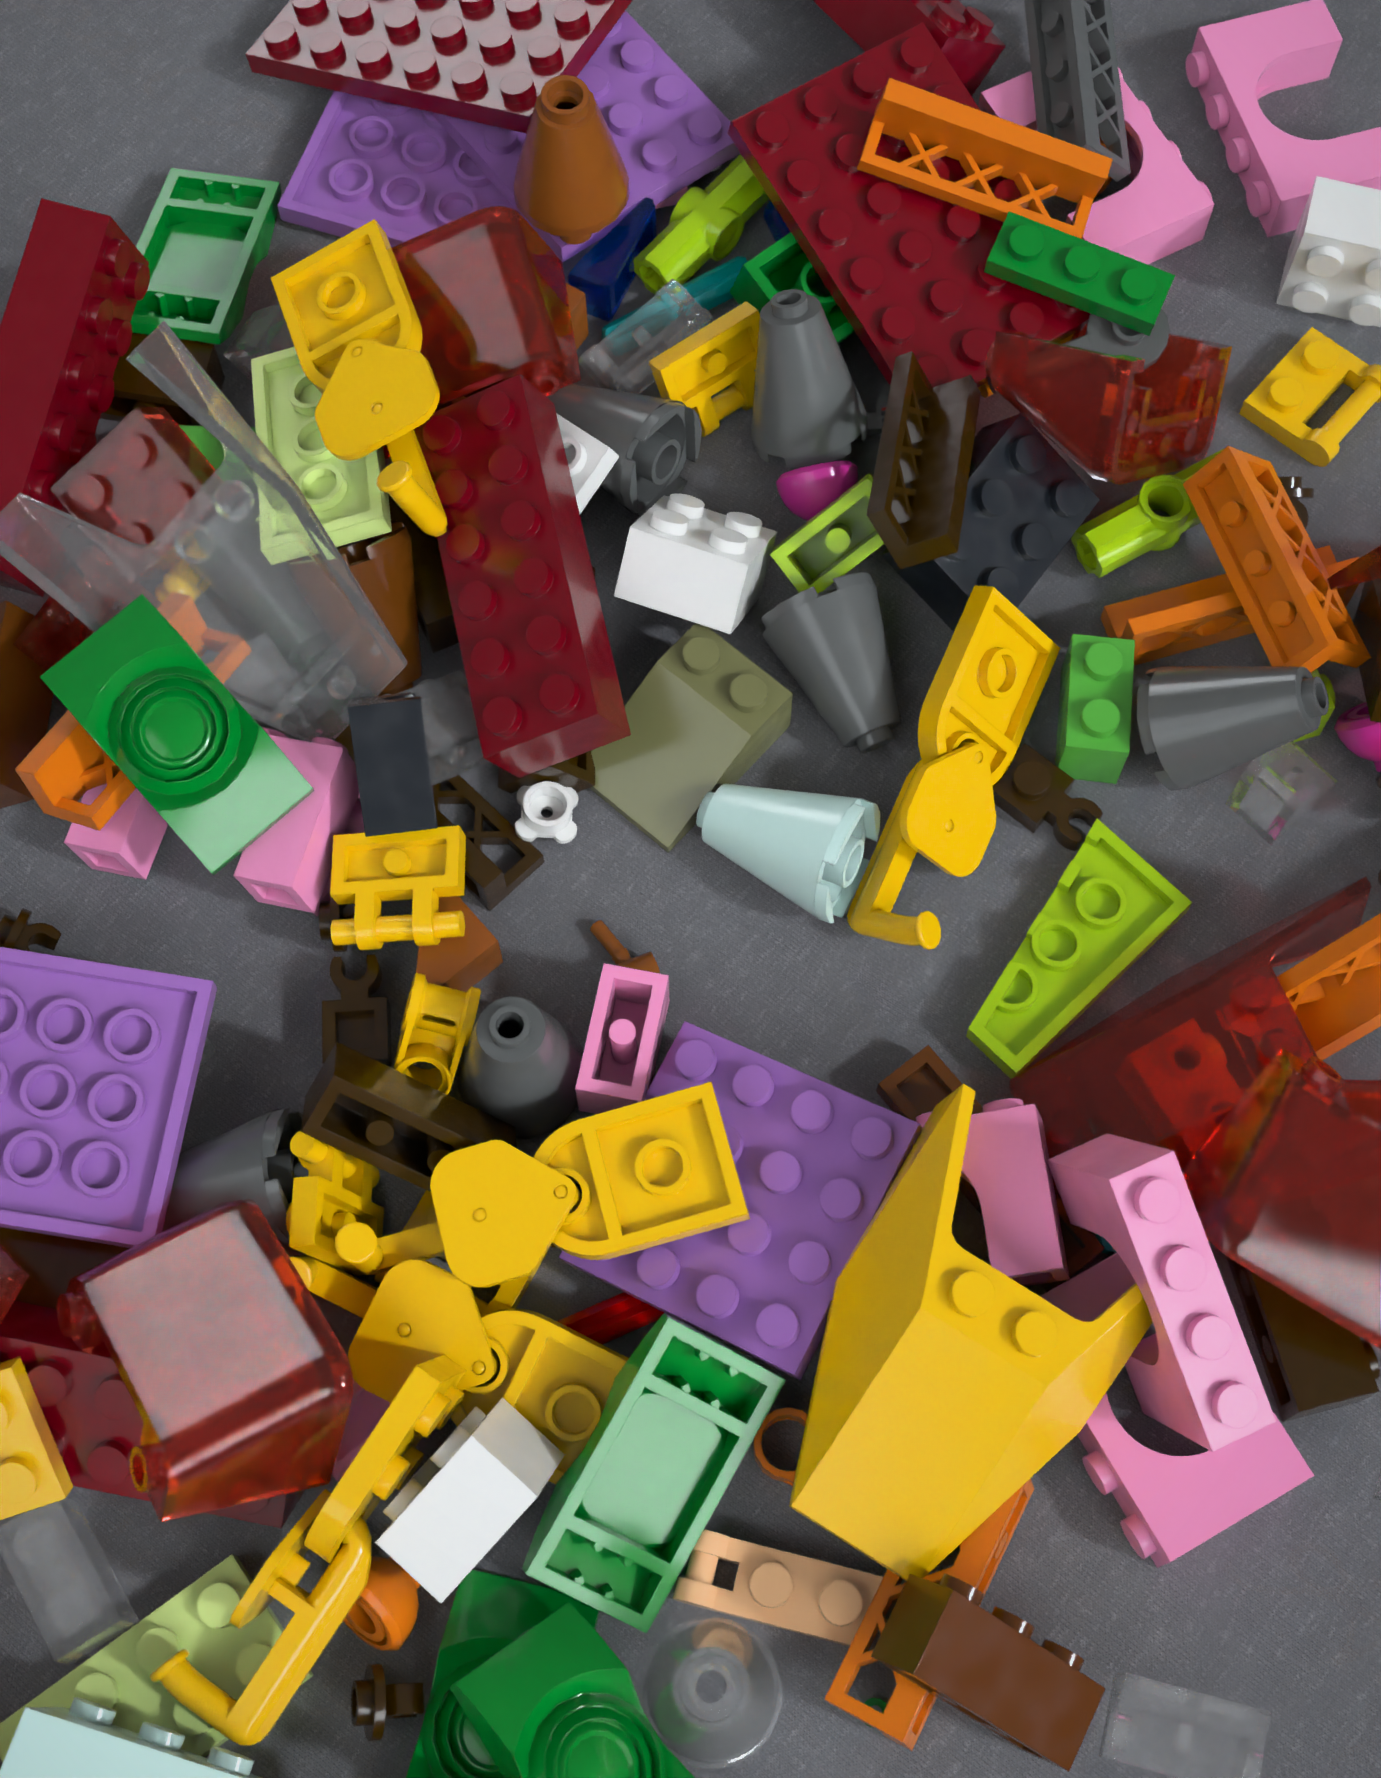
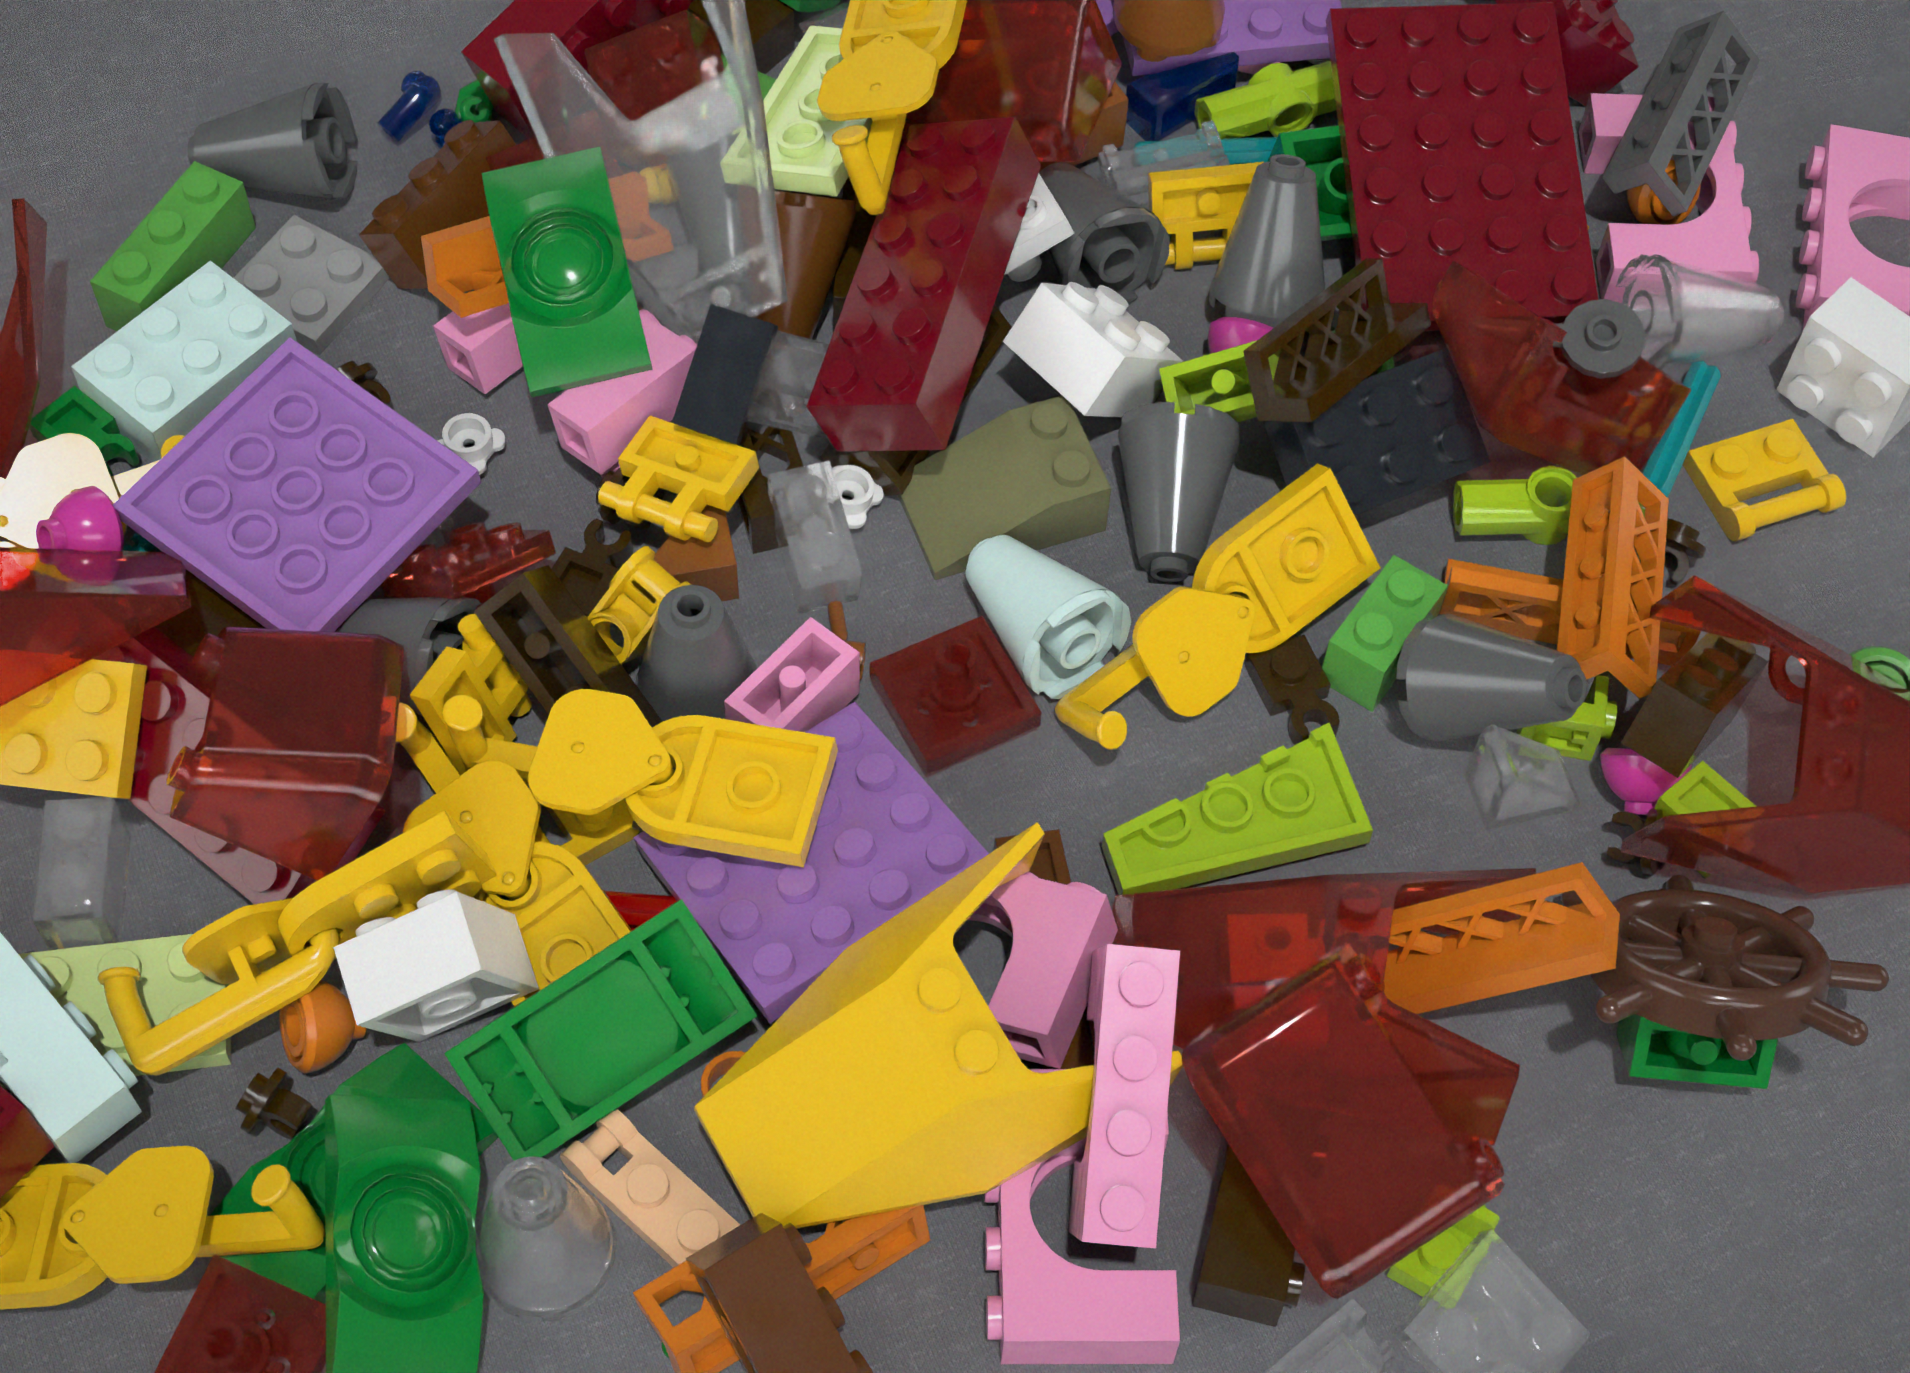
camera: 25 degrees right, 10 degrees down
orange fence [857,78,1113,239] -> none
green plate [984,211,1175,336] -> none
none -> clear red plate [381,522,556,607]
none -> white plate [437,413,506,475]
none -> clear brick [767,460,863,614]
none -> clear red plate [869,615,1042,775]
none -> clear cone [1616,254,1784,373]
none -> teal axle [1642,360,1721,498]

